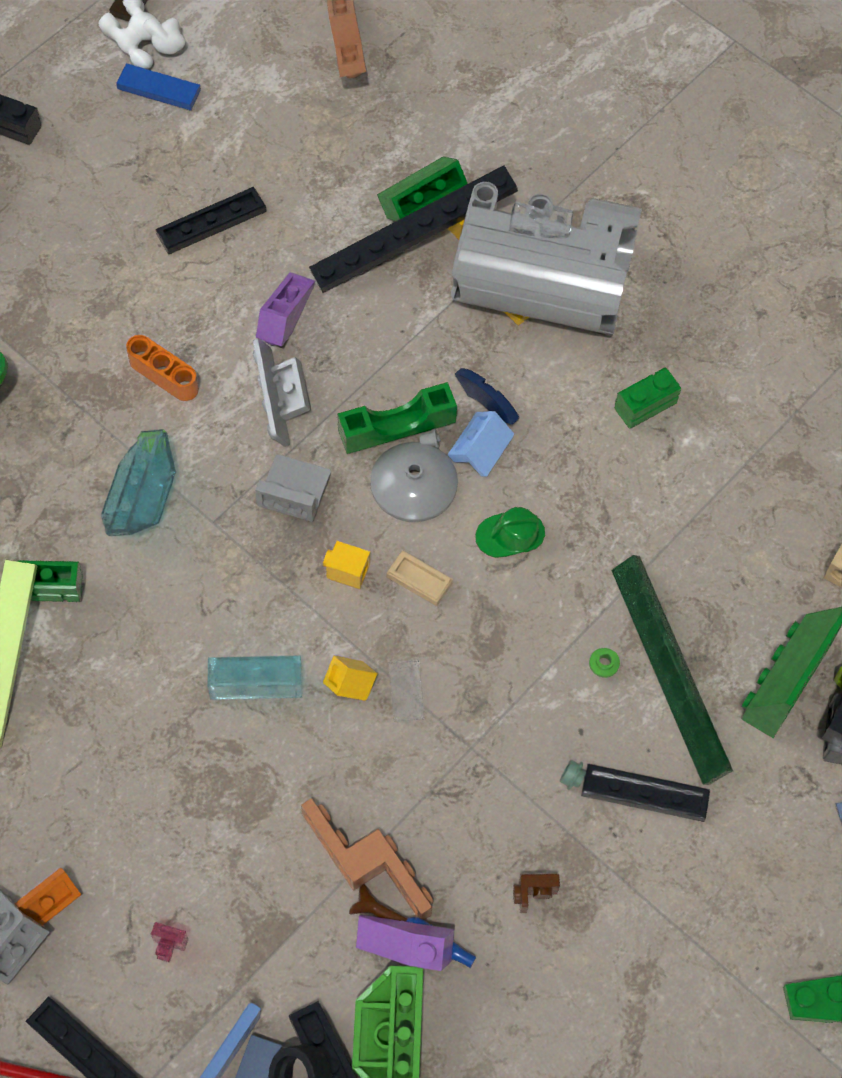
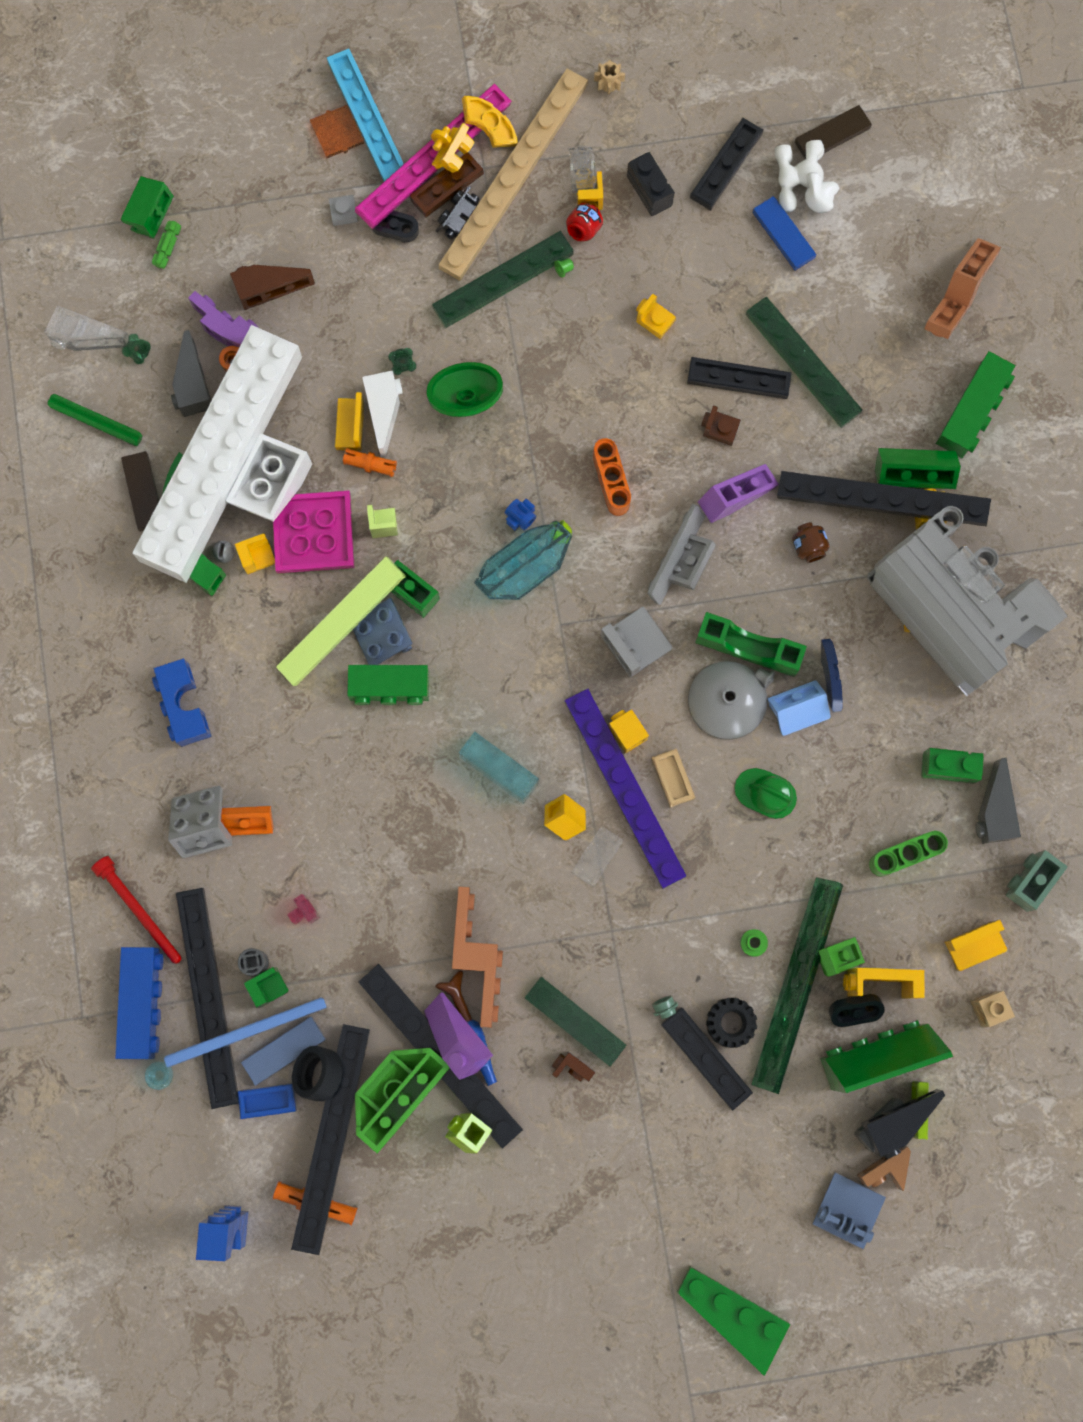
camera: 40 degrees right, 15 degrees up
none -> dark grey wheel [238,948,269,976]
none -> green panel [244,967,289,1008]
none -> green brick [347,665,429,705]
none -> sand blue hinge [353,598,413,665]
none -> black plate [358,964,523,1149]
none -> lime brick [445,1113,492,1154]
none -> blue gear [504,498,537,531]
none -> clear green plate [525,977,627,1067]
none -> dark purple plate [565,689,686,889]
none -> yellow bracket [636,294,676,339]
none -> black tile [690,118,764,211]
none -> reddish brown bracket [701,405,741,446]
none -> black tyre [706,998,757,1048]
none -> clear green plate [746,296,863,428]
none -> reddish brown head [792,522,830,563]
none -> bright green slope [817,937,865,977]
none -> black plate [828,994,885,1027]
none -> yellow panel [843,968,925,999]
none -> bright green beam [869,831,948,877]
none -> green brick [935,351,1016,458]
none -> yellow panel [945,920,1007,971]
none -> dark grey slope [976,758,1021,844]
none -> sand green brick [1006,850,1068,912]

